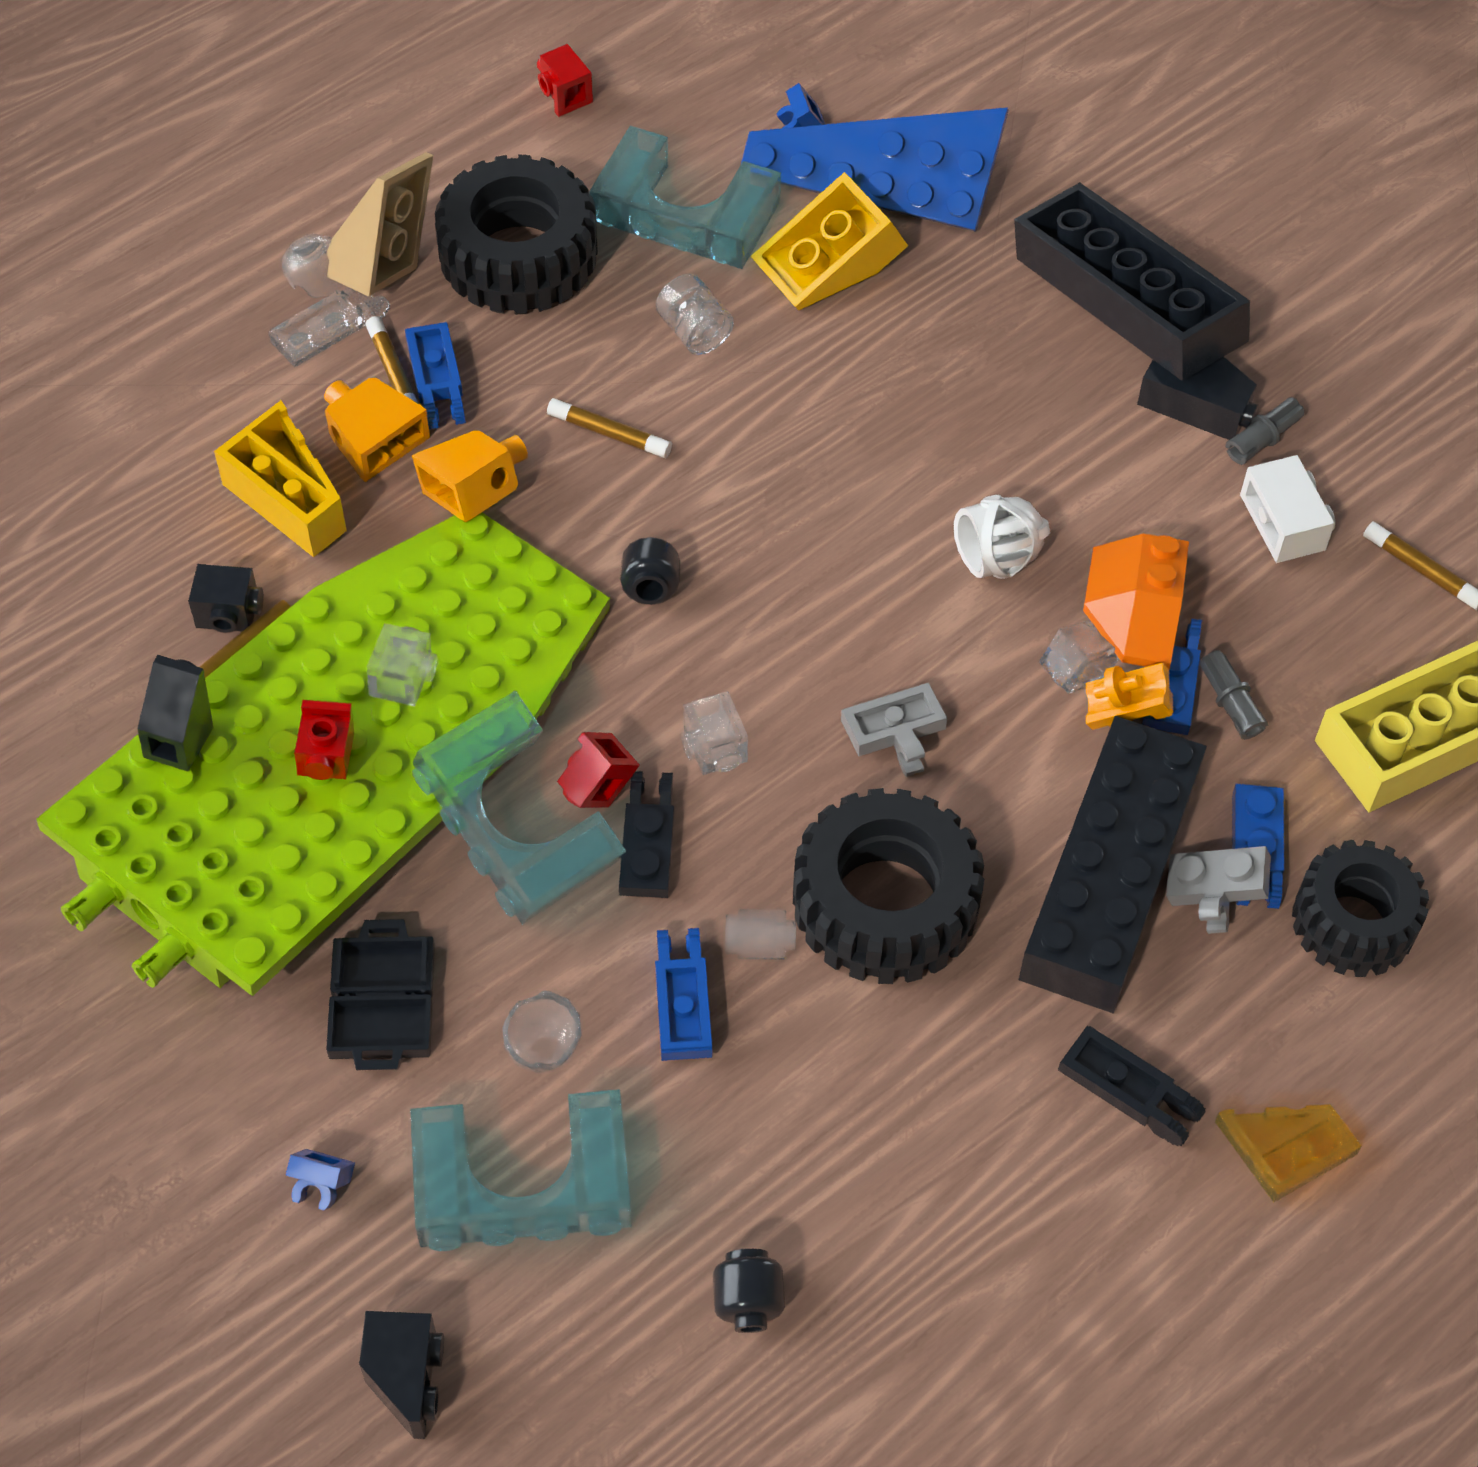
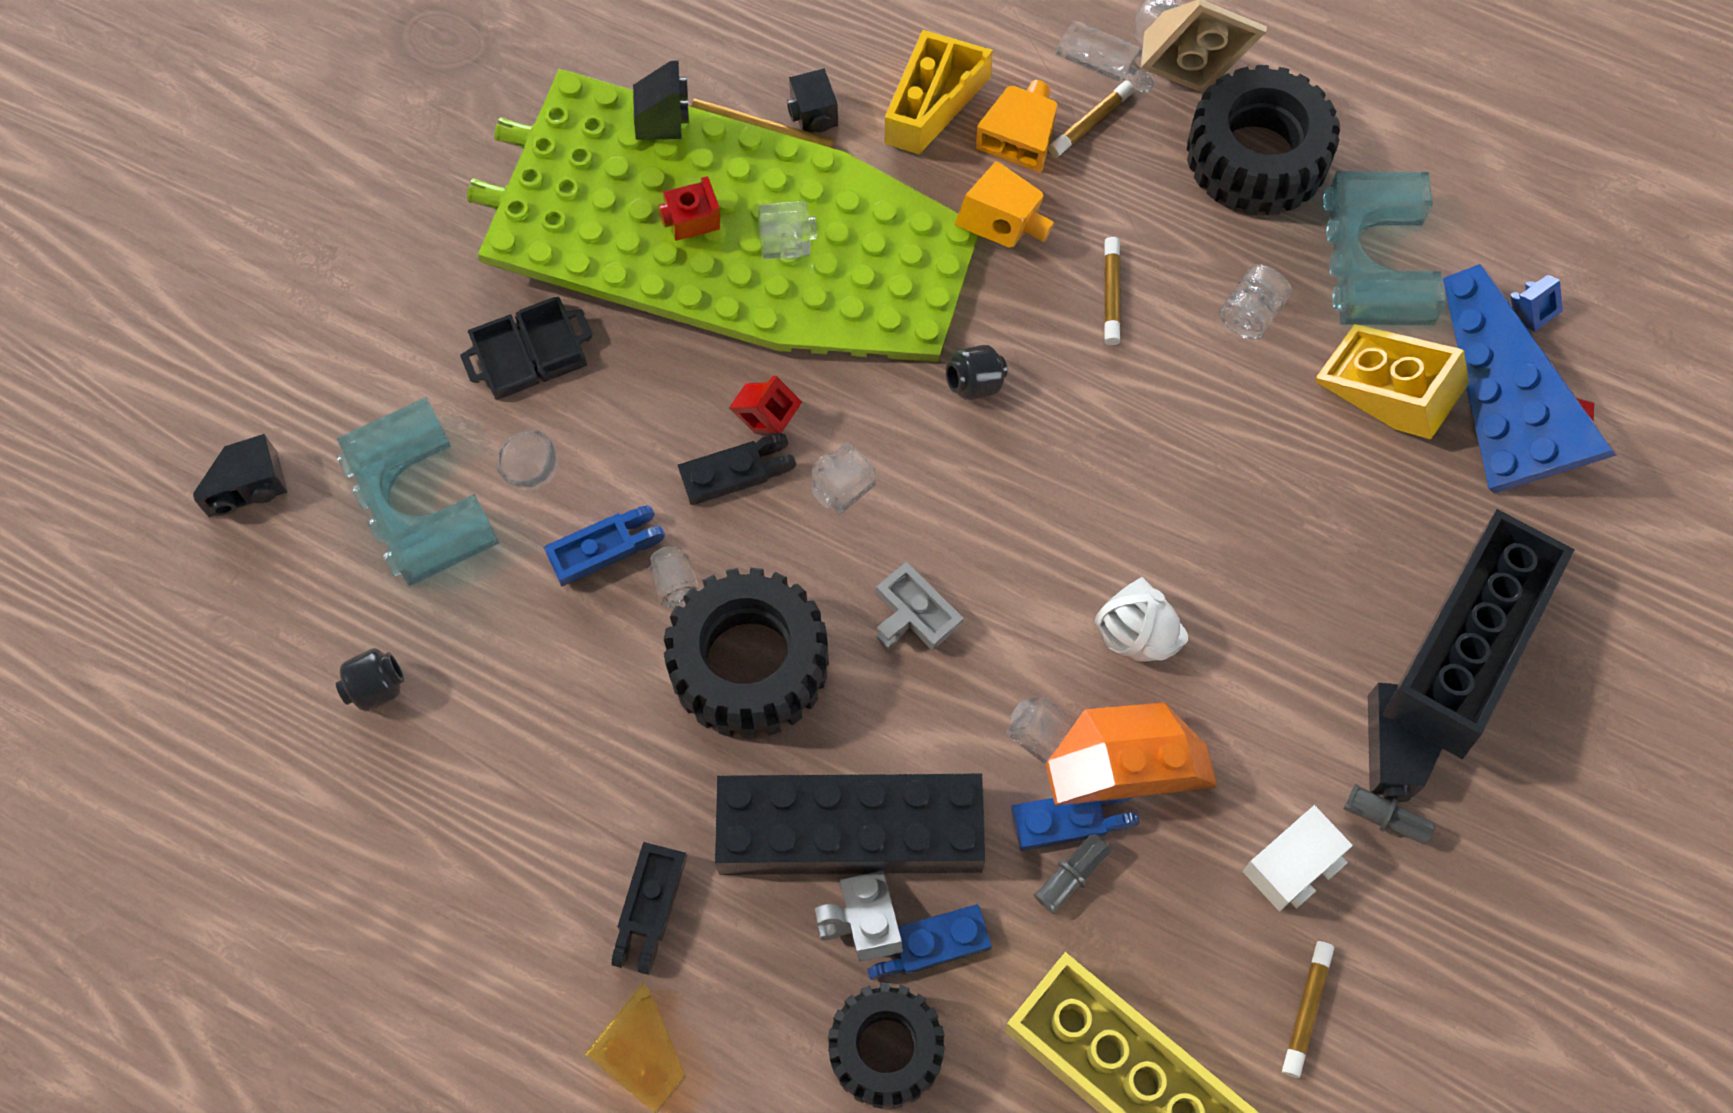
camera: 70 degrees right, 10 degrees up
tile [286,1149,355,1210] -> none
blue hinge [405,322,466,429] -> none
clear light blue arch [412,690,626,924] -> none
red brick [537,44,593,117] -> none
light orange hips [1086,663,1173,730] -> none

